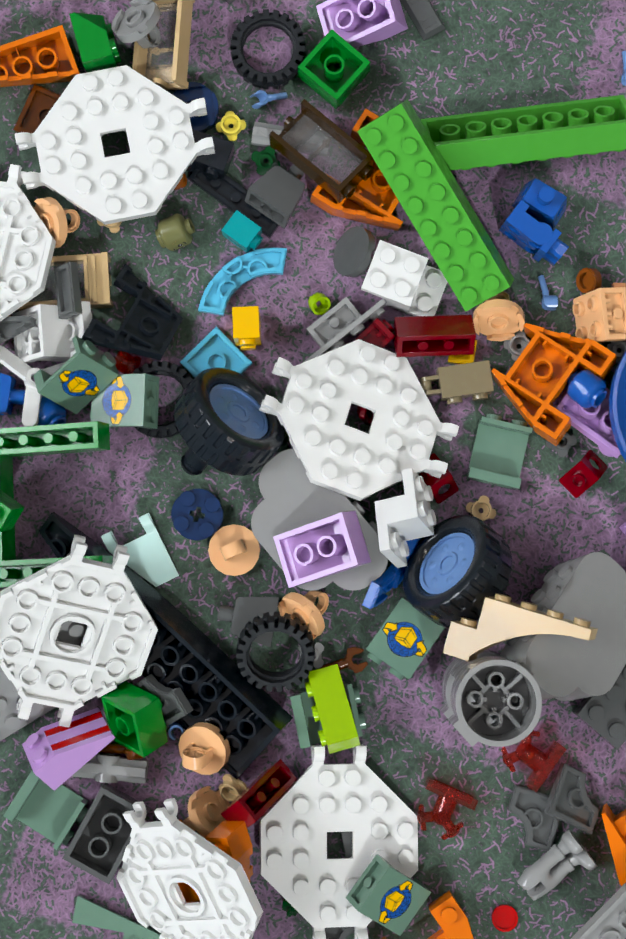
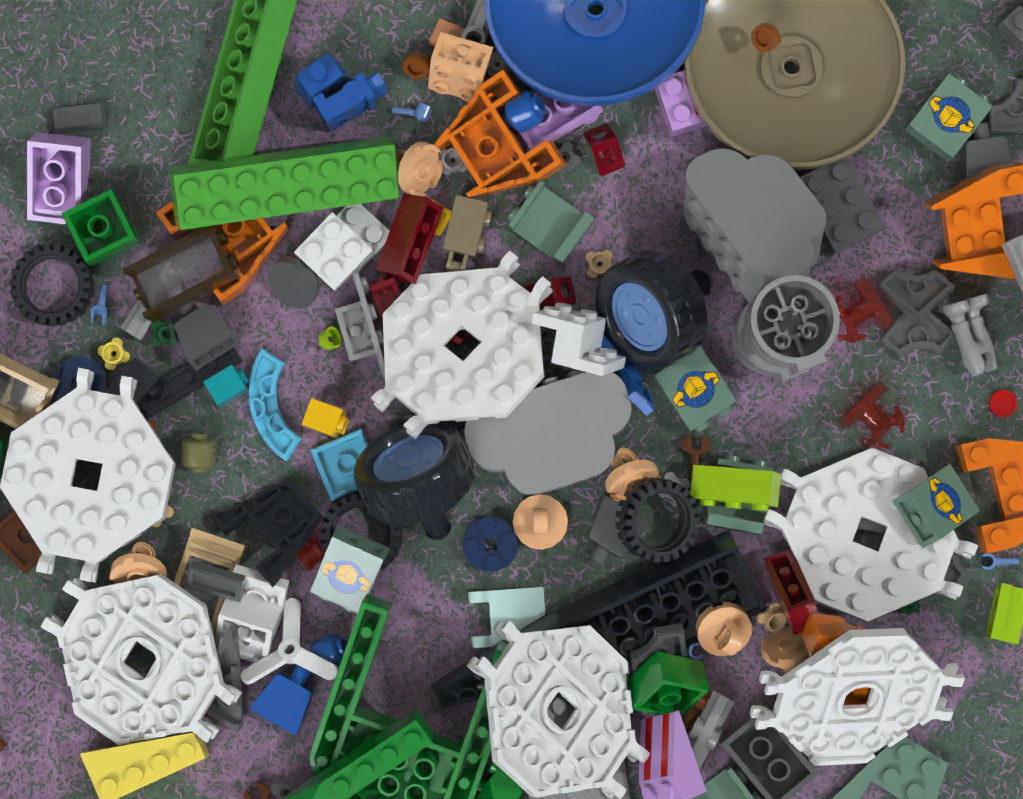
camera: 65 degrees left, 0 degrees up
sand green panel [33,335,119,414] -> none
lavender slope [273,511,371,588] -> none
arch [443,593,598,661] -> none

